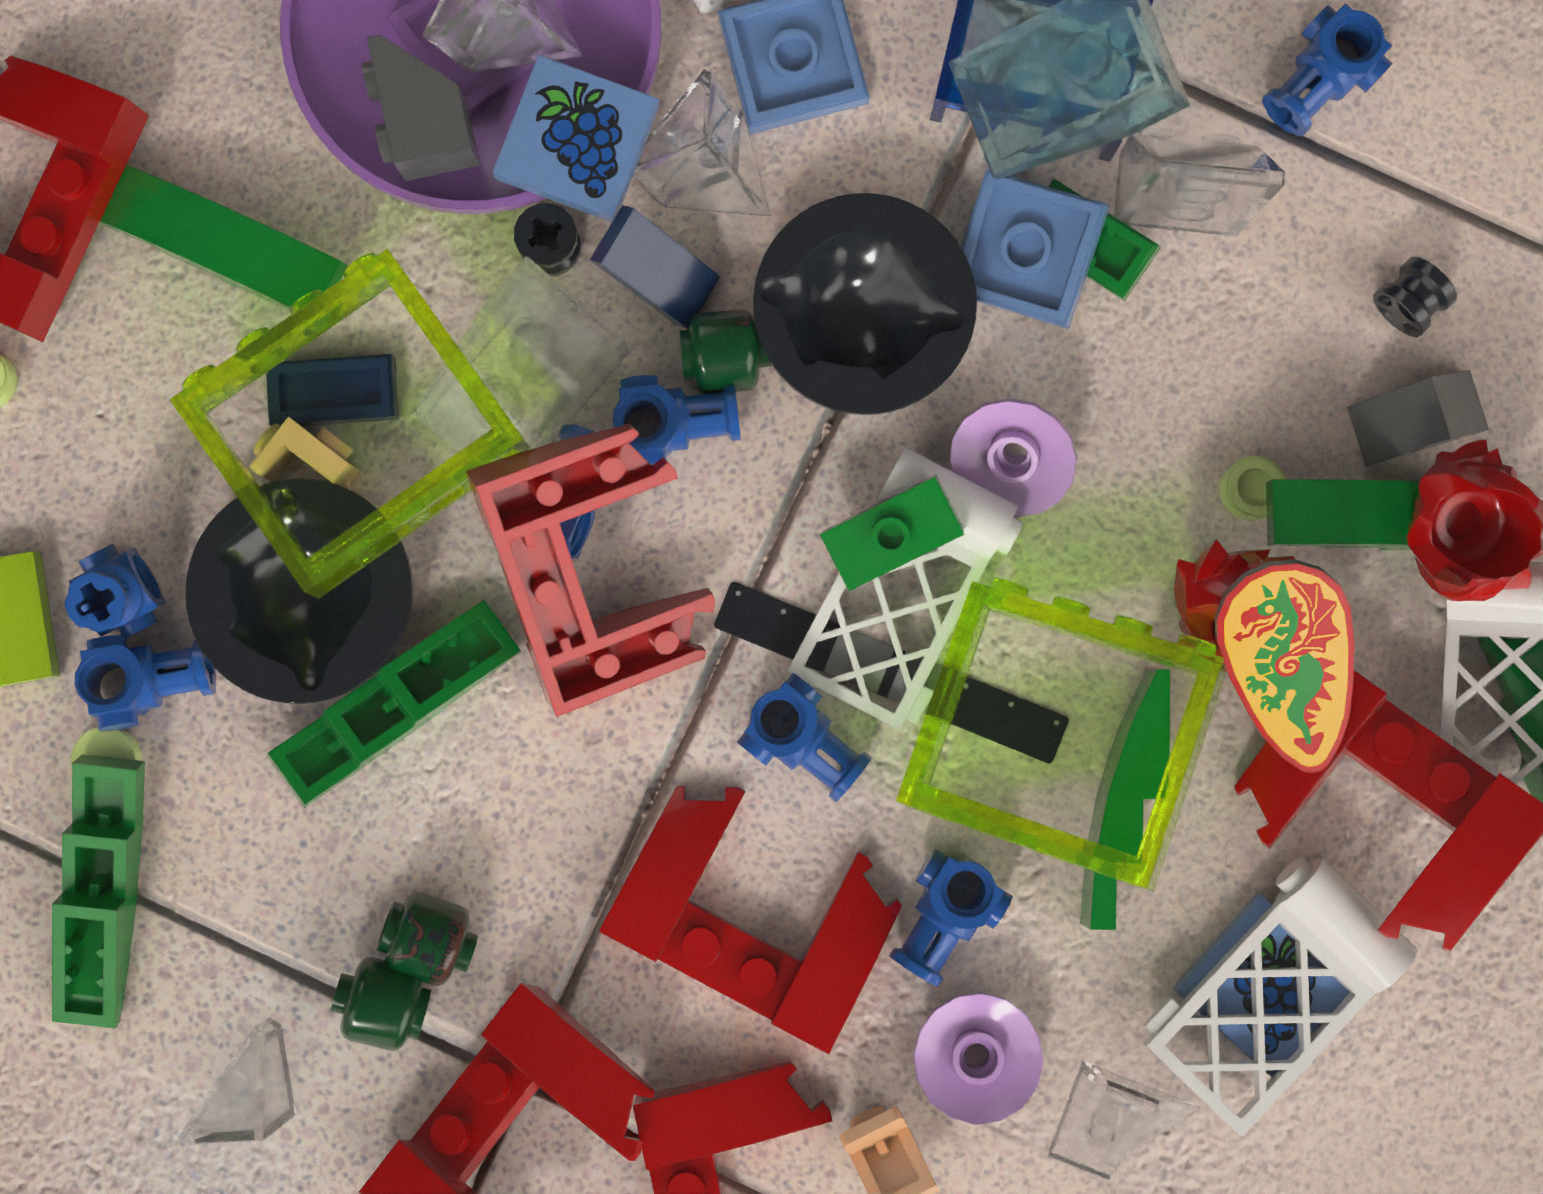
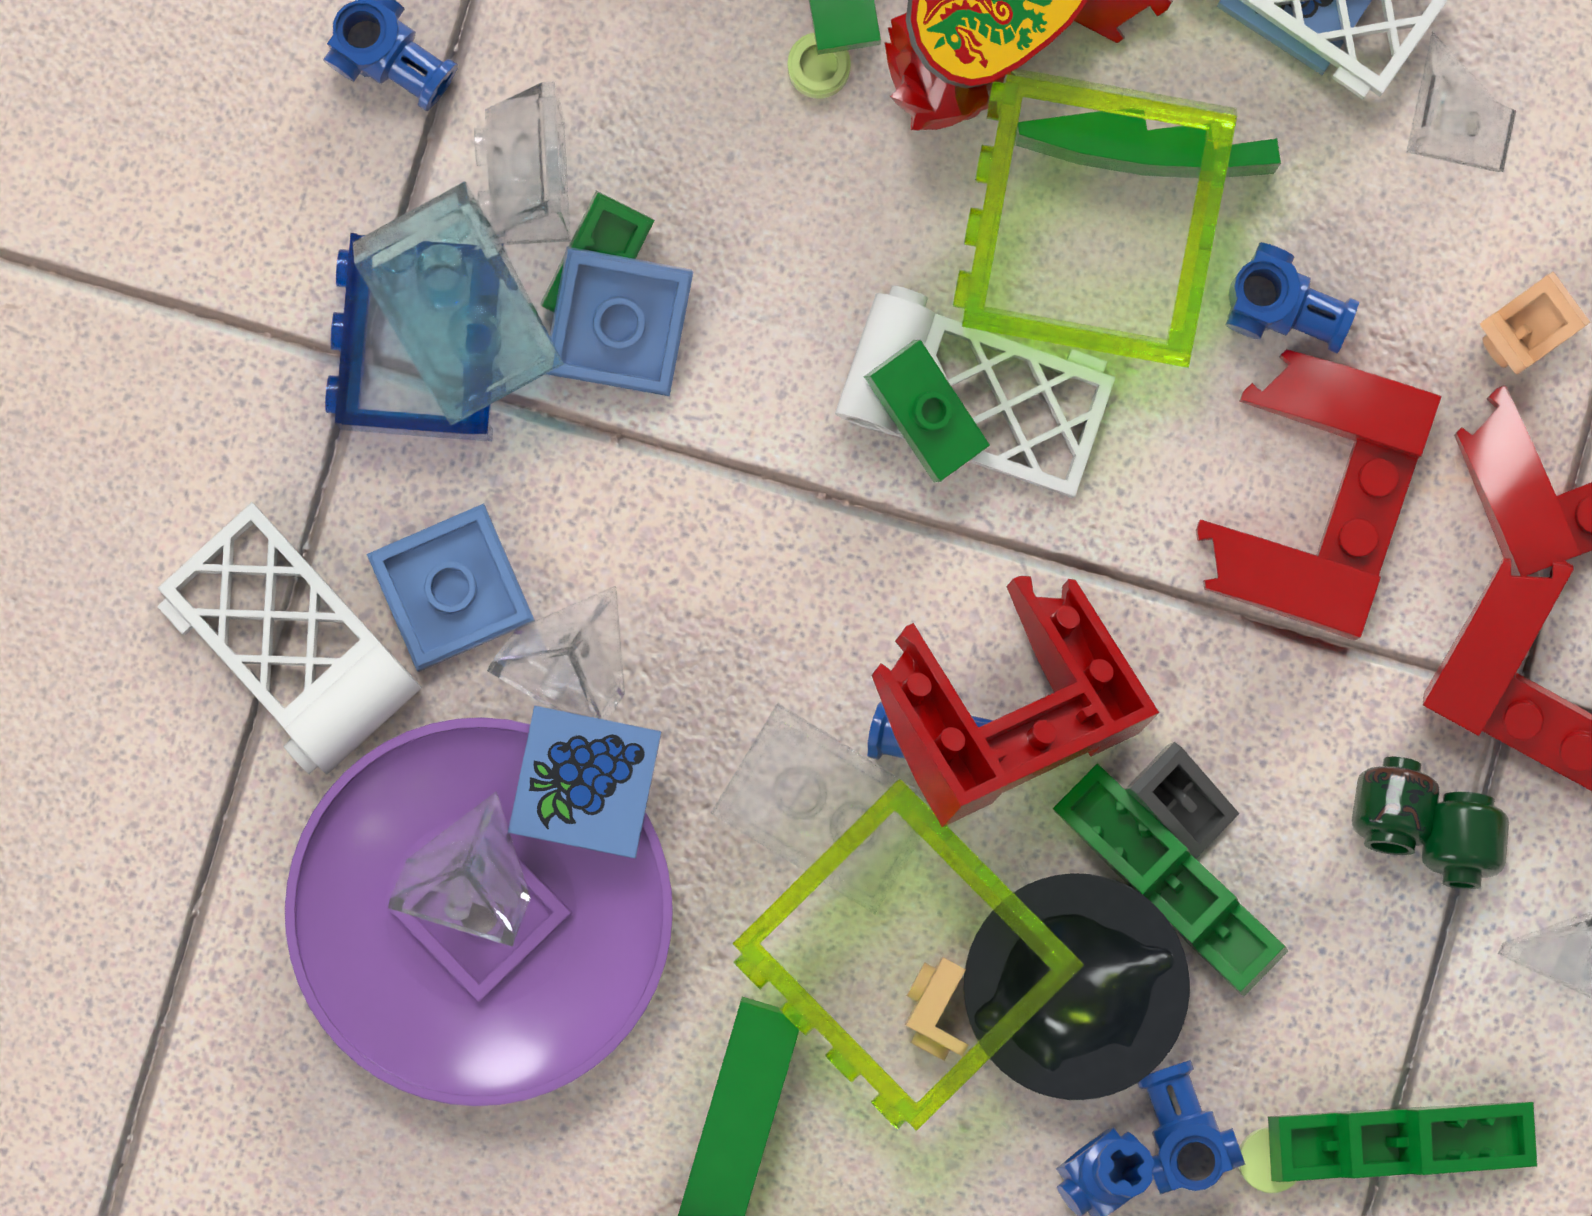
camera: 100 degrees left, 0 degrees up
dark blue tile [266,354,399,426] -> none
dark grey slope [362,35,480,181] -> none
black wheel [514,203,581,276] -> none
tile [590,205,721,330] -> none
blue connector [613,375,741,465] -> none
dark green head [679,309,771,394] -> none
black sticker [714,582,1069,764] -> none
blue connector [737,673,872,802] -> none
black piece [753,193,977,415] -> none
lavender dish [913,992,1043,1125] -> none
lavender dish [950,398,1077,518] -> none
none -> dark grey slope [1125,742,1240,859]

